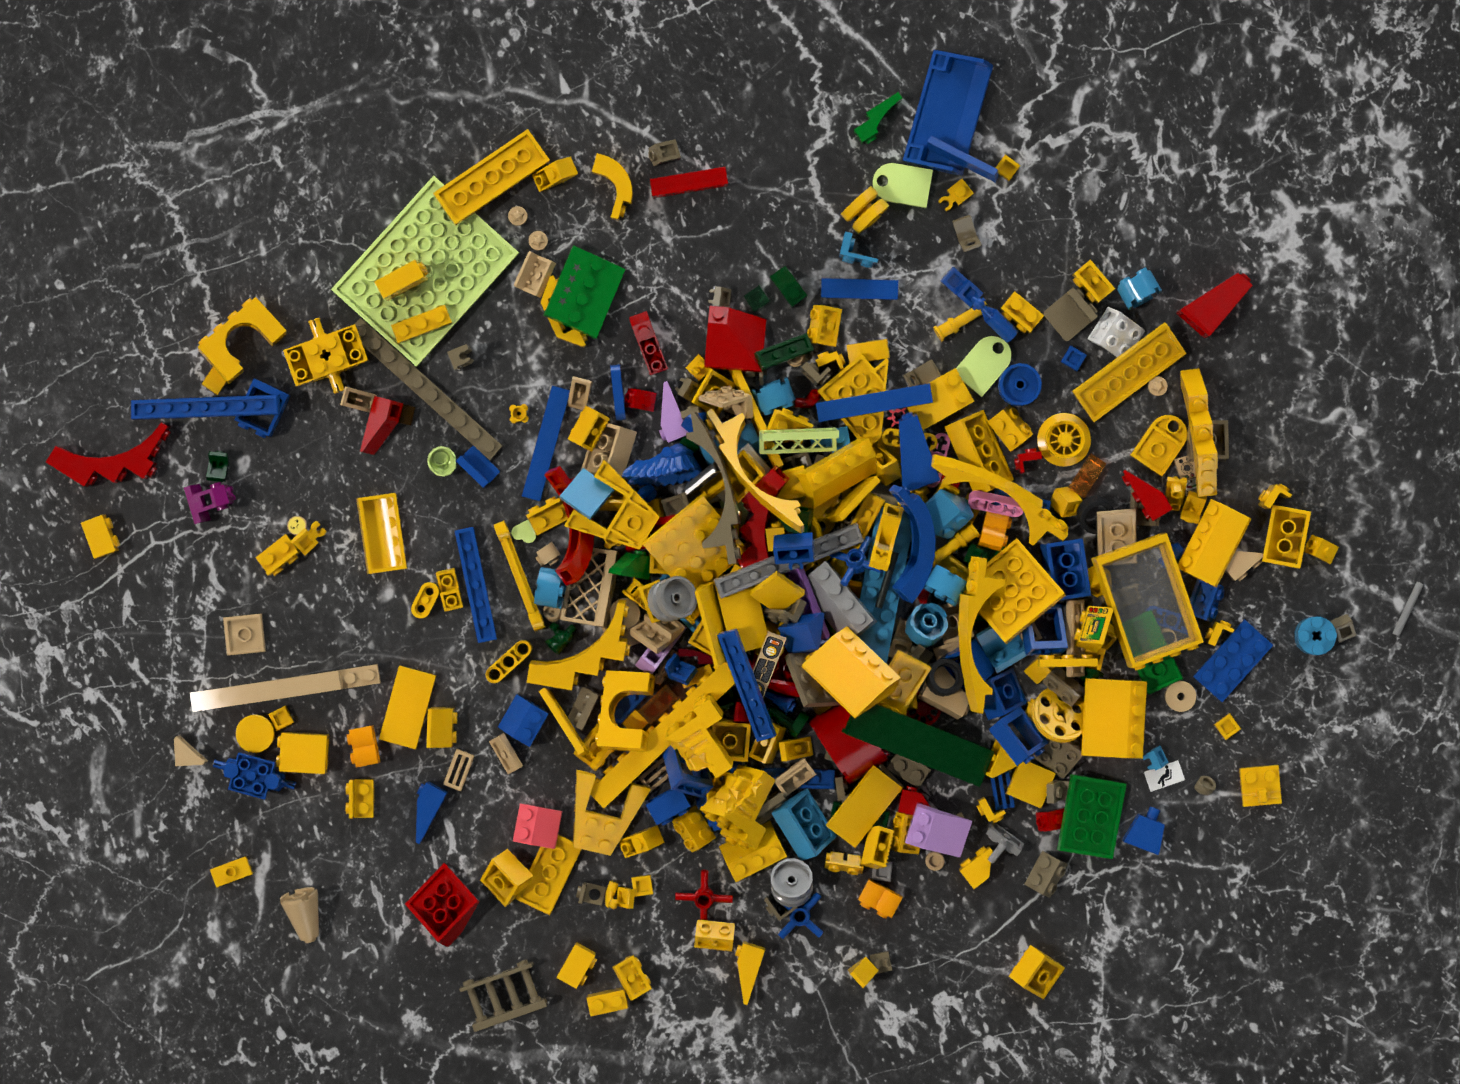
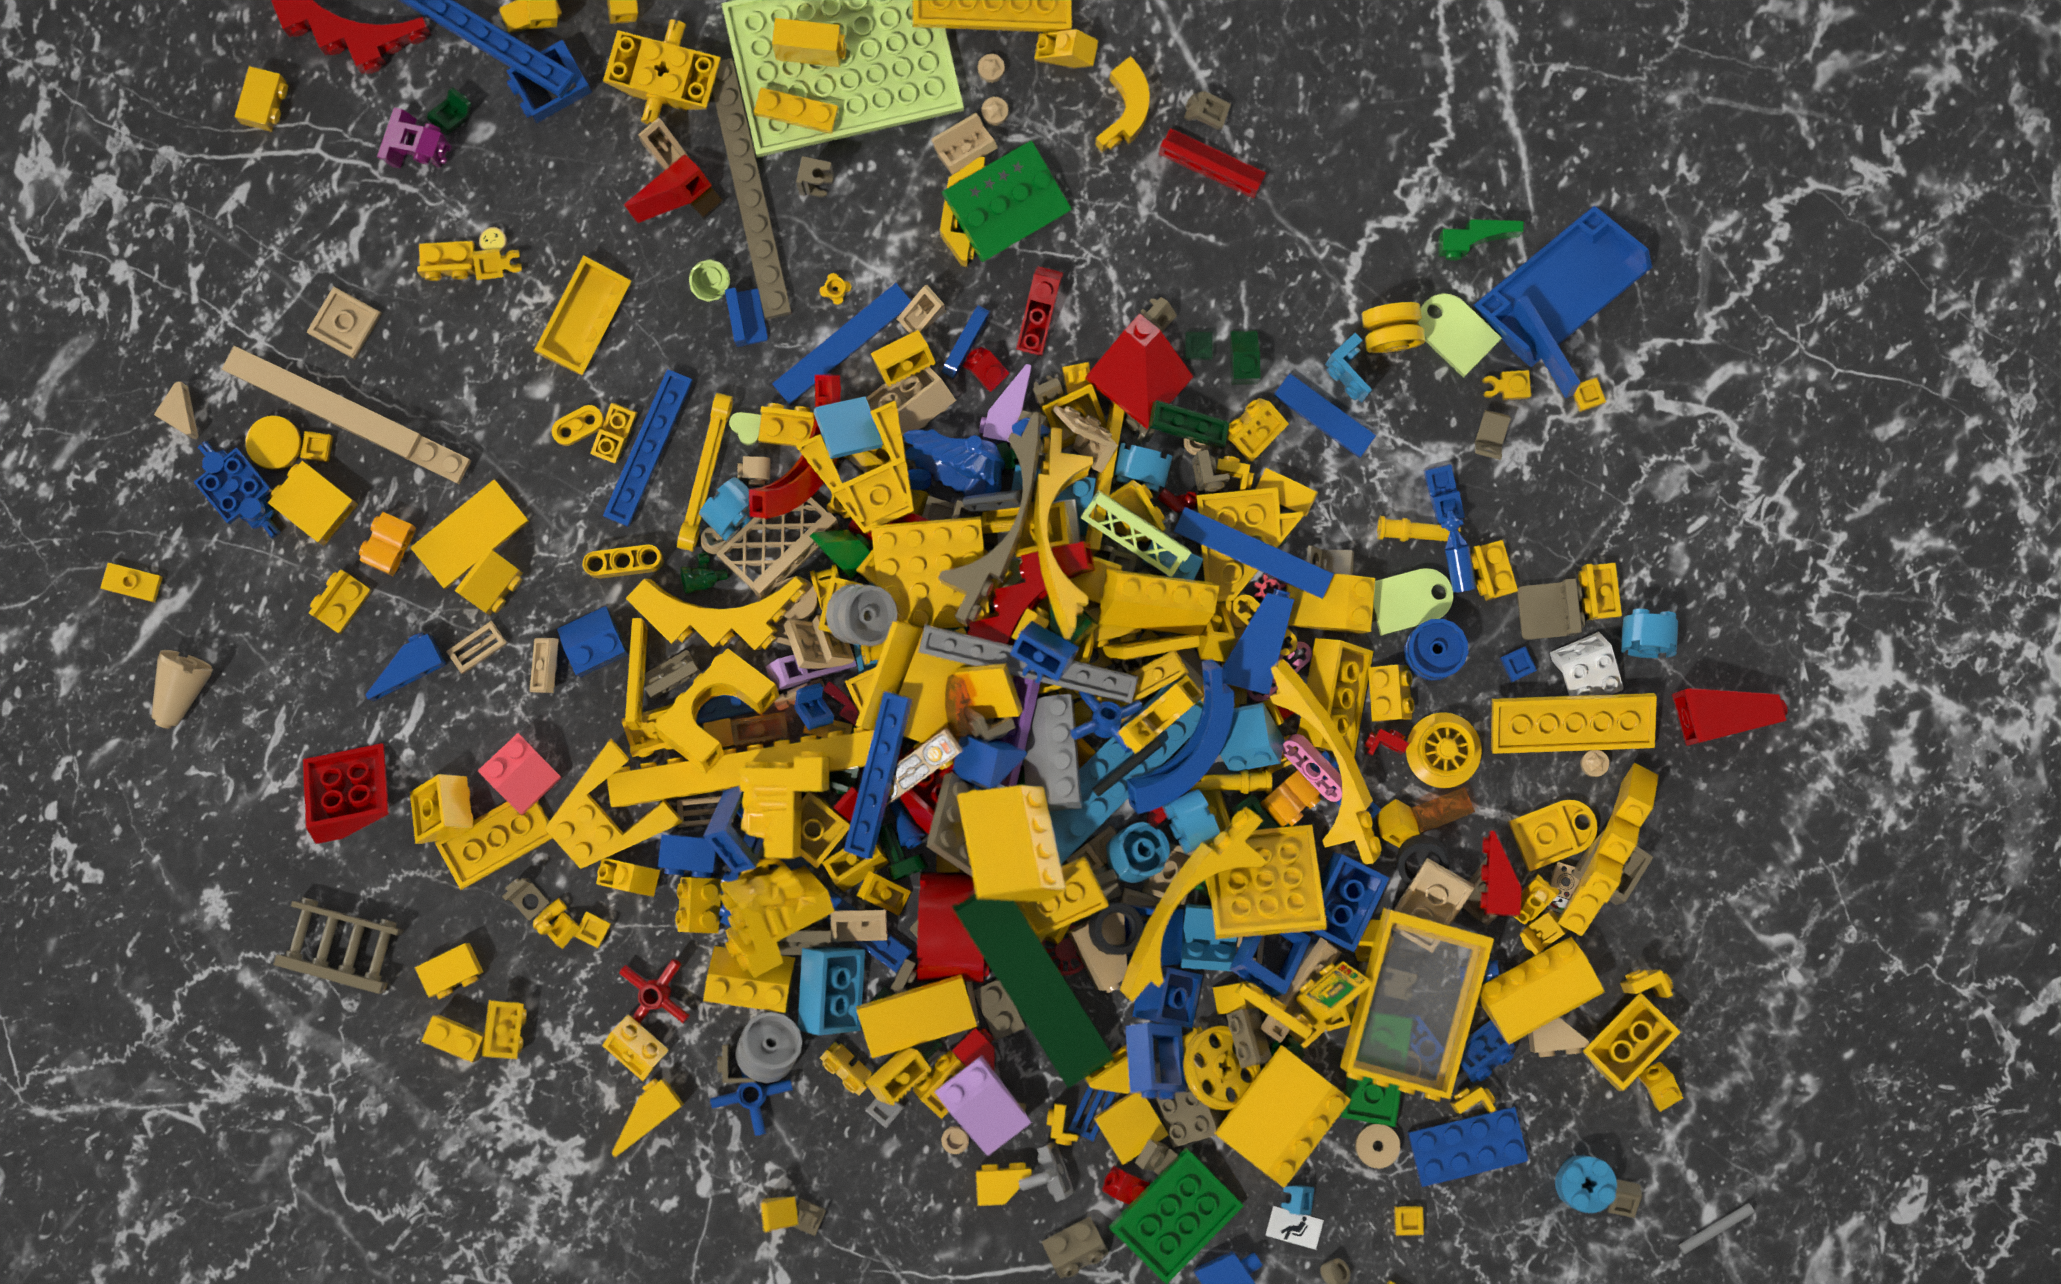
camera: 30 degrees right, 5 degrees down
light orange brick [858,878,903,919] -> none
none -> clear orange slope [945,675,972,738]

